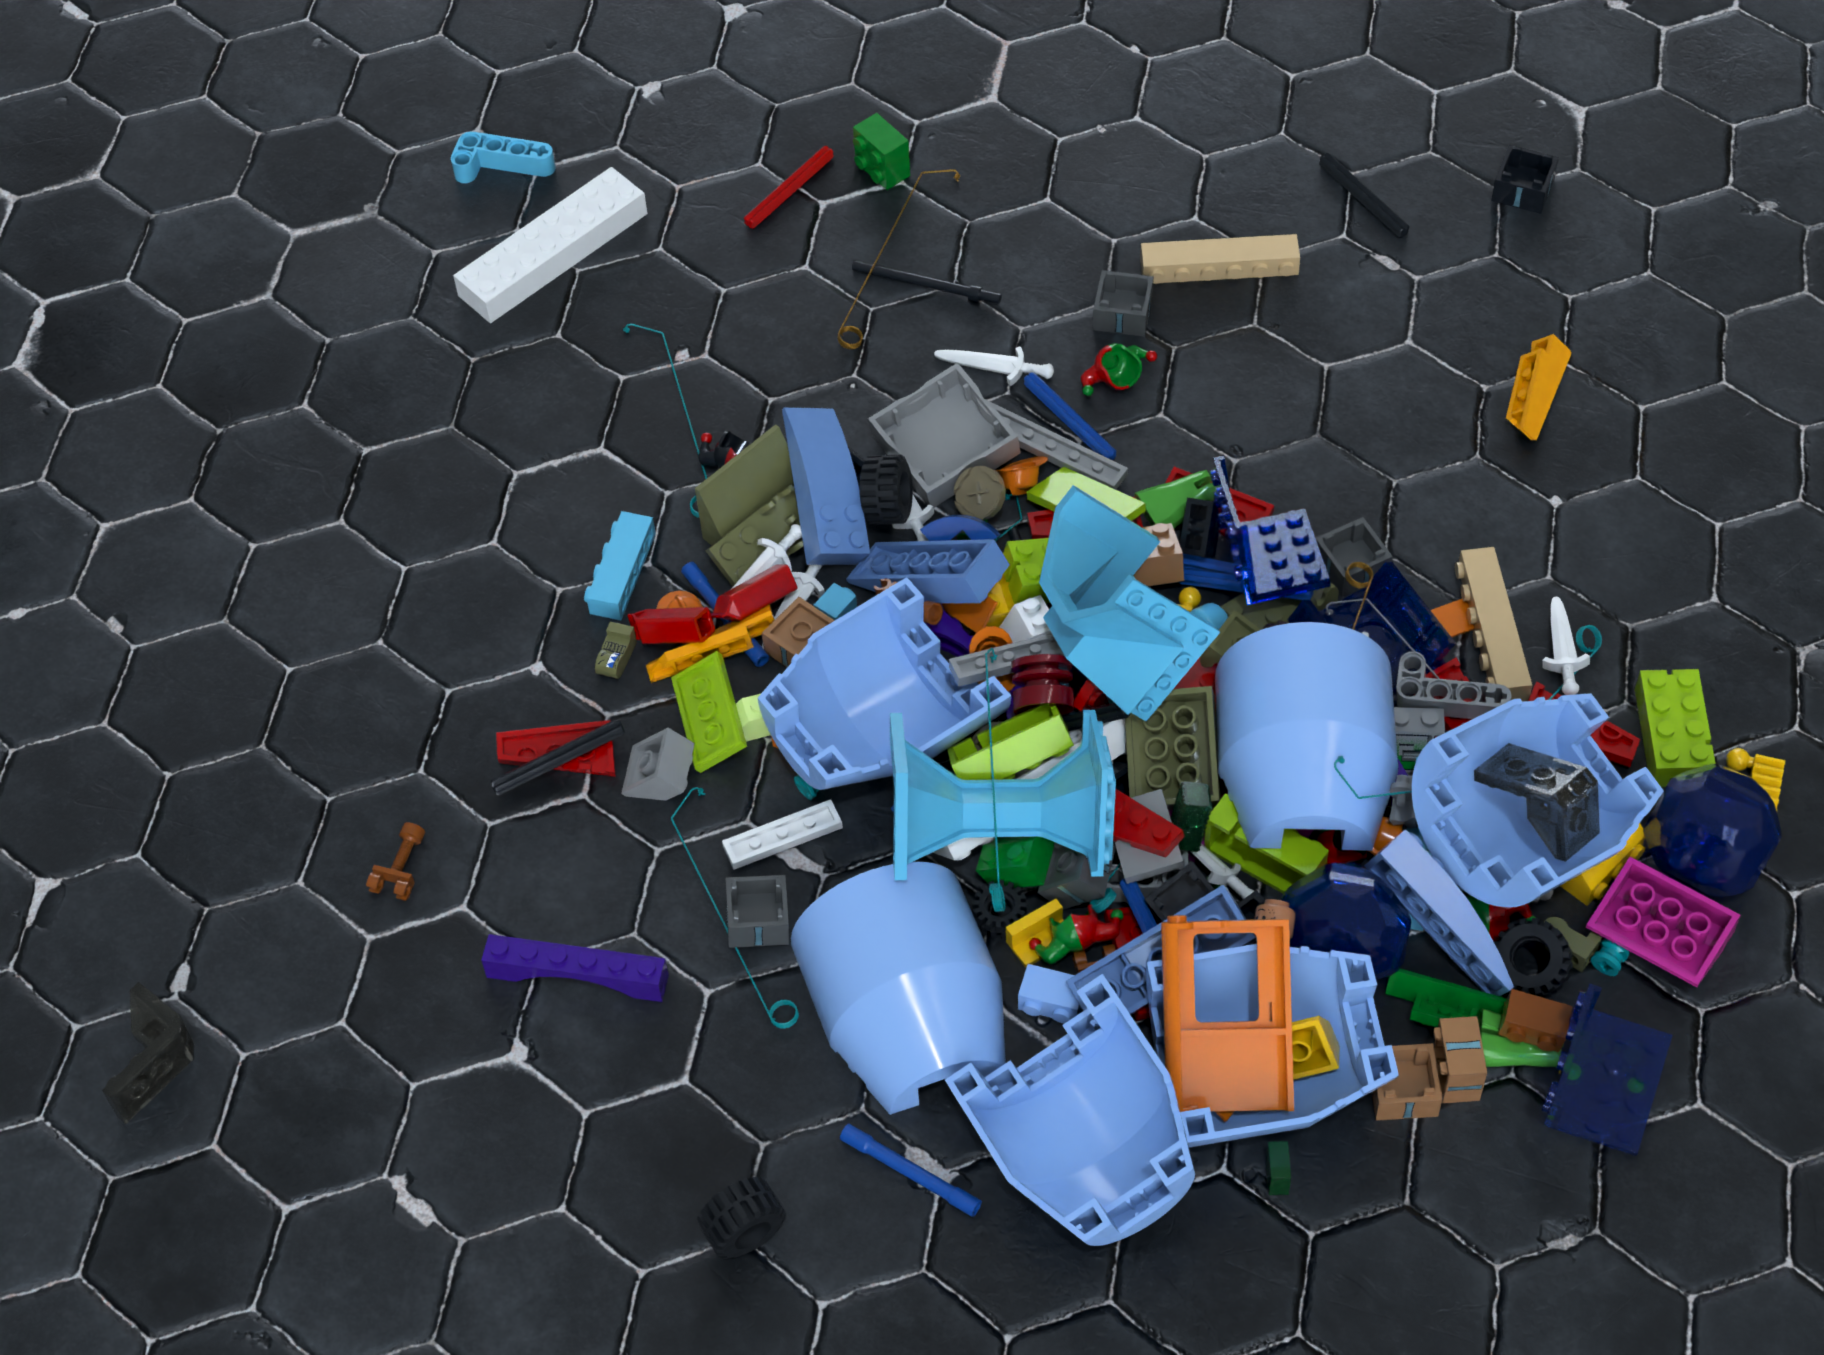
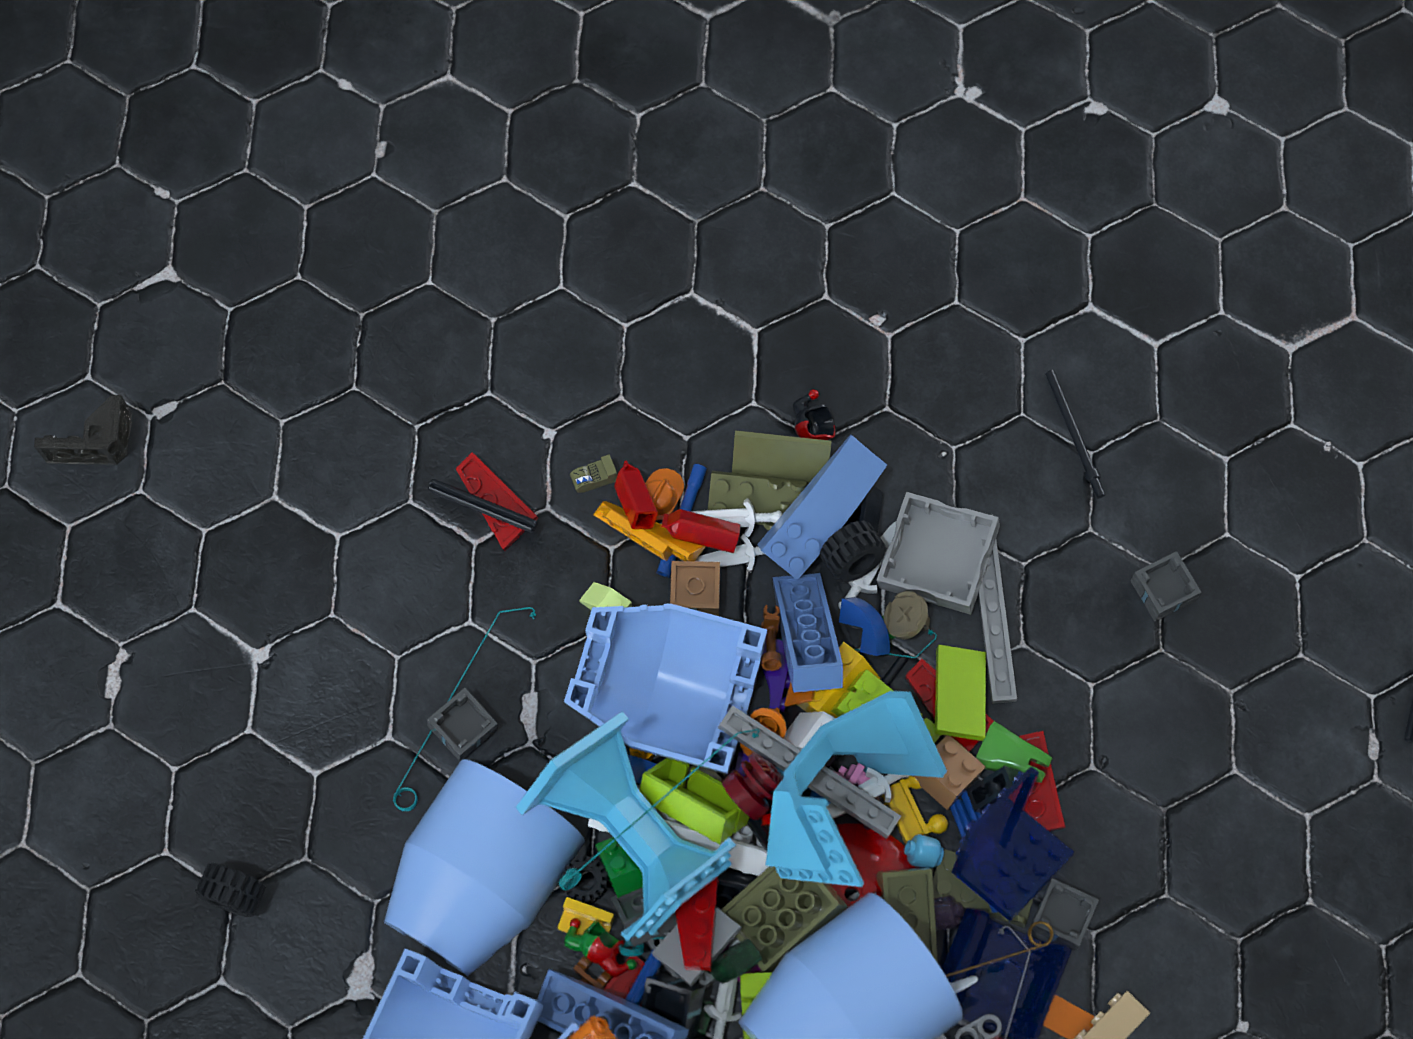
camera: 50 degrees right, 15 degrees up
dark orange bar [366,822,425,901] -> none
medium azure beam [451,132,556,183] -> none
white brick [453,167,648,324] -> none
dark purple arch [481,934,669,1002] -> none
medium azure brick [584,511,656,620] -> none
light grey slope [621,728,695,801] -> none
teal piece [623,324,707,518] -> none
lime tile [671,651,747,773] -> none
white plate [722,799,843,870] -> none
red axle [744,146,834,229] -> none
medium azure brick [813,583,857,620] -> none
pearl gold piece [837,169,960,349] -> none
blue piece [840,1123,982,1217] -> none
green brick [853,113,910,190] -> none
white sword [934,346,1054,386] -> none
orange piece [996,456,1048,496] -> none
light blue brick [1018,964,1082,1023] -> none
blue axle [1024,372,1116,460] -> none
green piece [1081,343,1157,396] -> none
tan brick [1140,234,1300,284] -> none
light orange wedge [1506,334,1571,441] -> none

